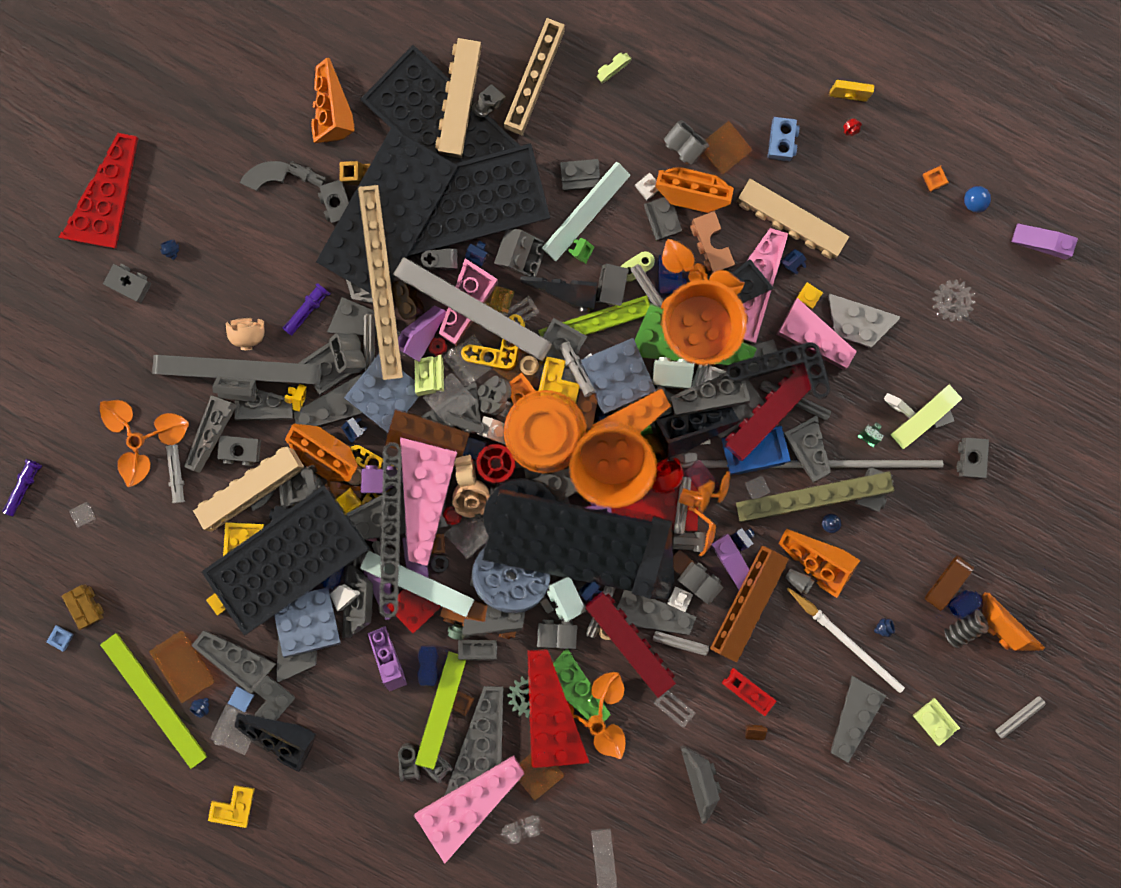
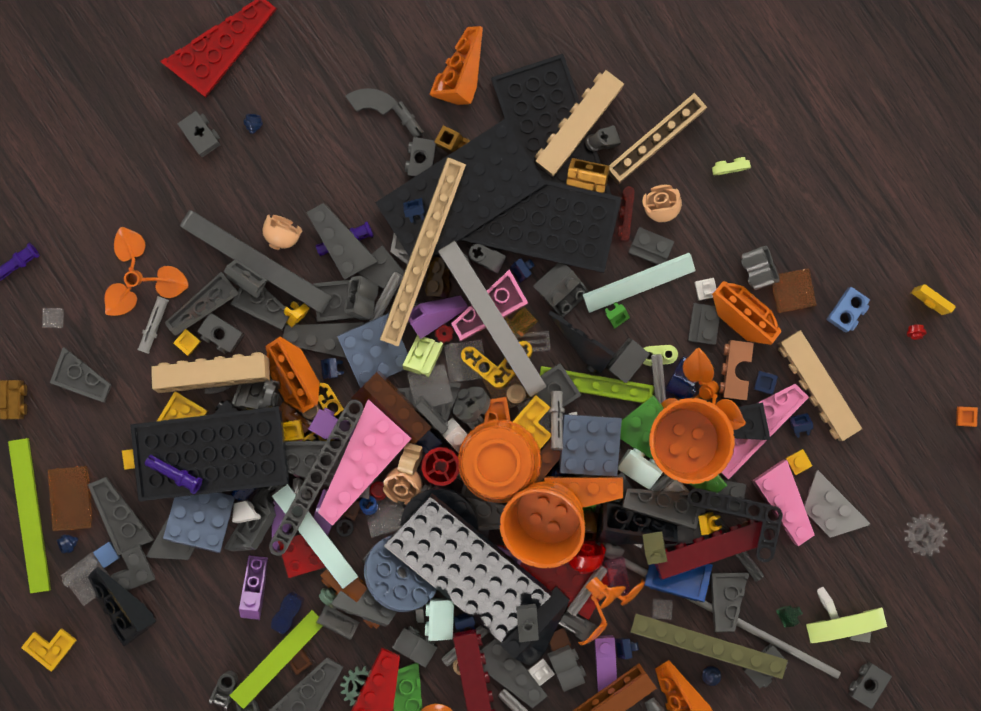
camera: 30 degrees right, 0 degrees up
none -> dark grey wing [50,347,112,403]
none -> dark purple pin [145,454,202,494]
none -> yellow plate [174,329,201,356]
none -> dark grey wing [306,203,378,280]
none -> blue bush [360,496,378,515]
none -> dark blue tile [403,198,425,223]
none -> dark grey plate [516,604,539,642]
none -> pearl gold brick [566,158,610,193]
none -> clear red plate [617,186,635,242]
none -> light nougat cylinder [642,185,682,222]
none -> olive brick [643,531,667,565]
none -> yellow tile [698,512,722,535]
none -> dark blue tile [753,371,778,395]

